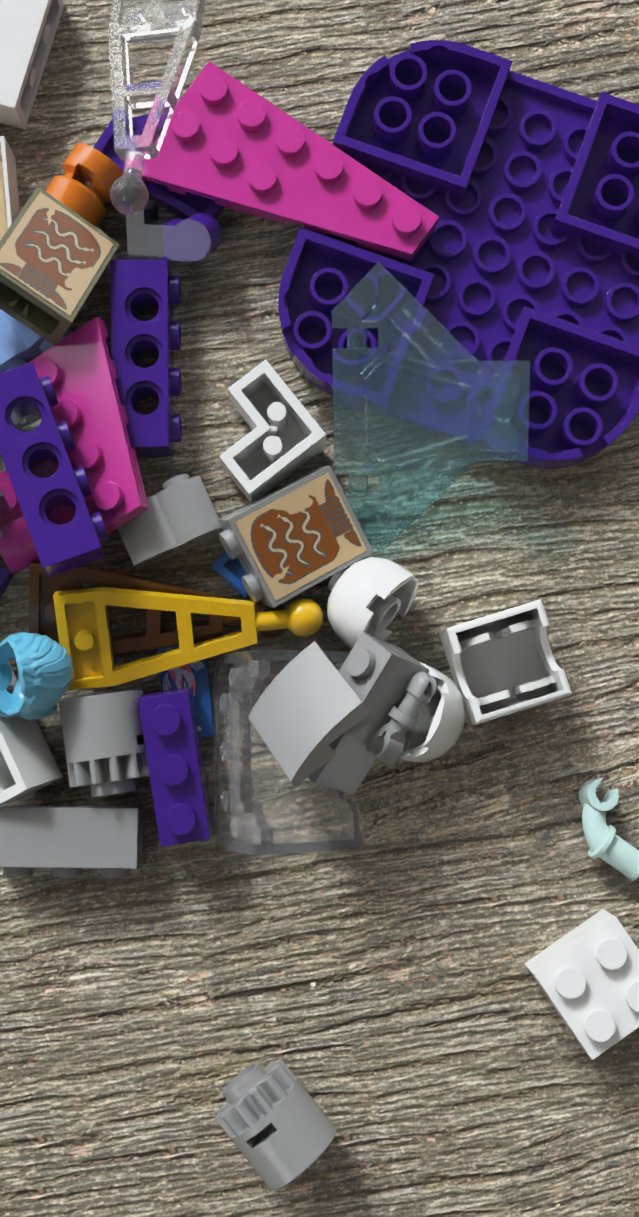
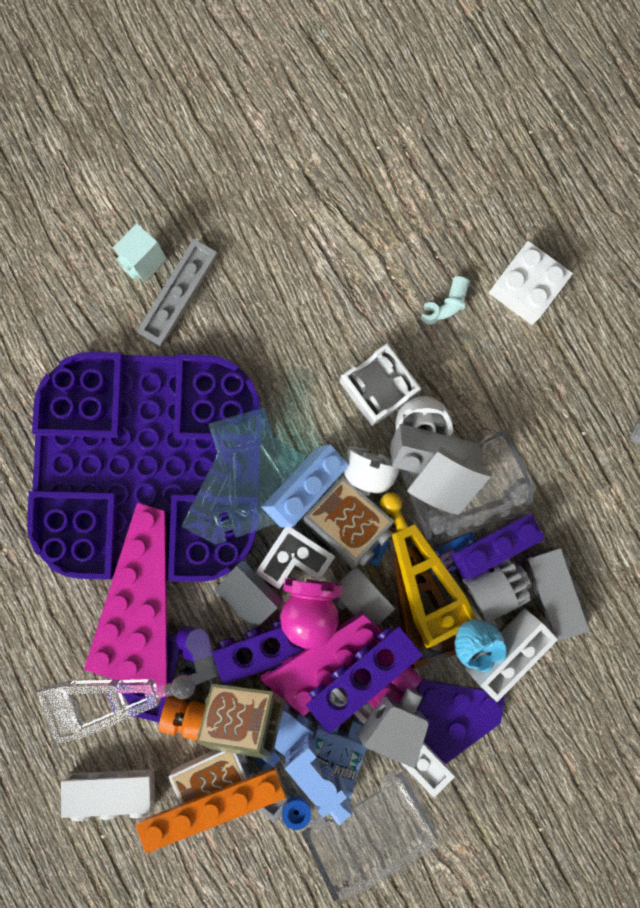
camera: 110 degrees left, 0 degrees up
light grey piece [366,672,437,767] -> none
none -> dark grey tile [215,560,284,629]
none -> light blue brick [262,444,349,527]
none -> dark pink tile [280,578,343,649]

